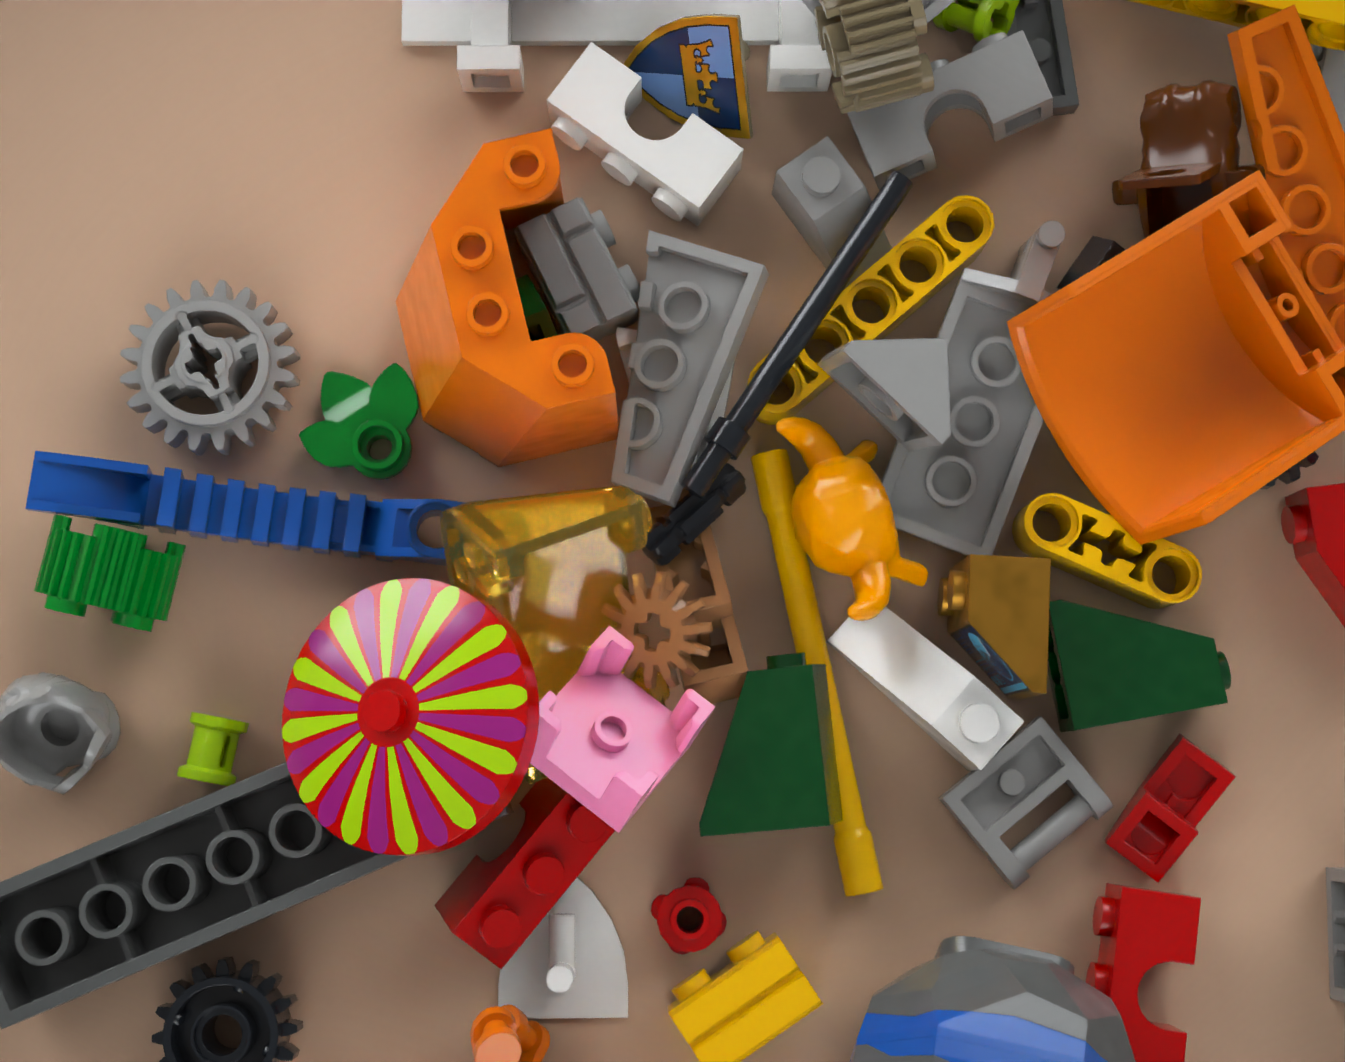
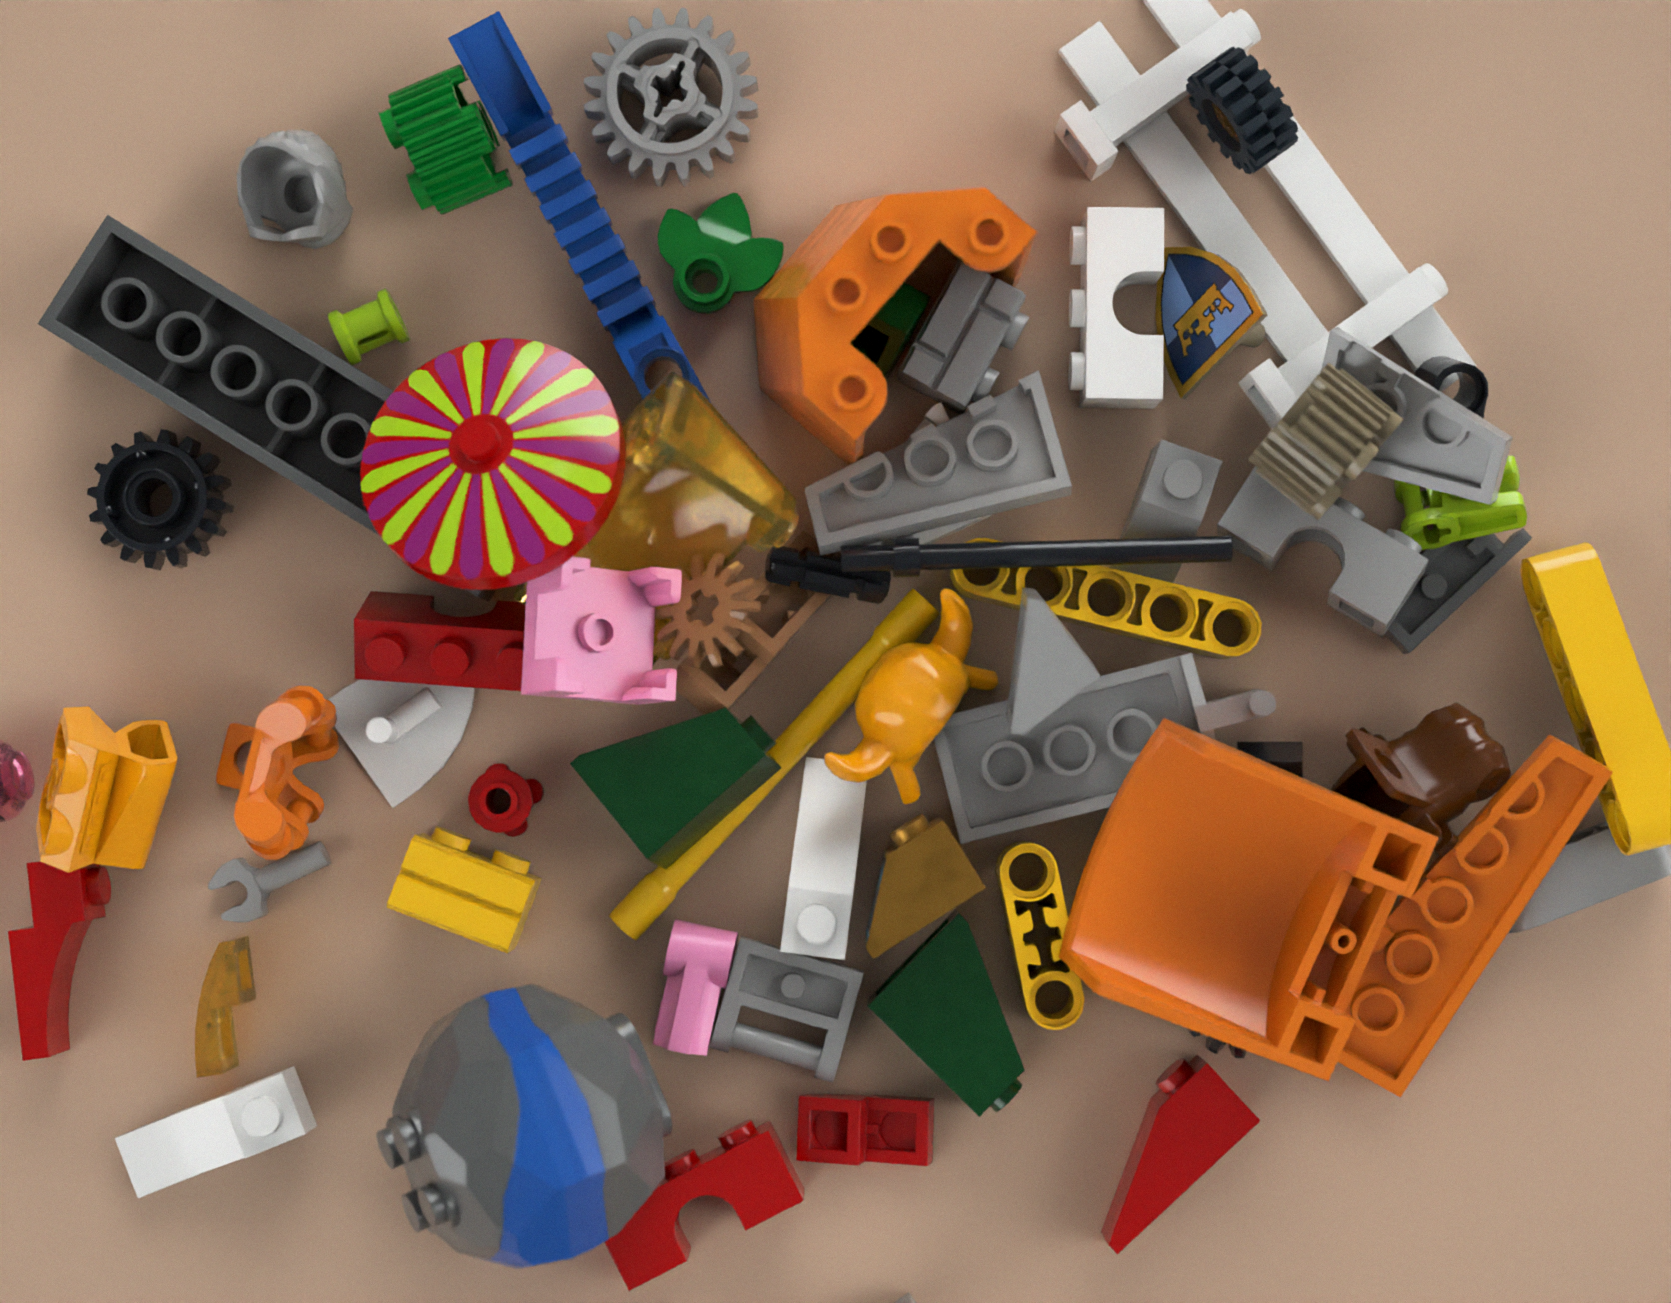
camera: 60 degrees right, 5 degrees up
none -> bright pink piece [653,919,738,1056]

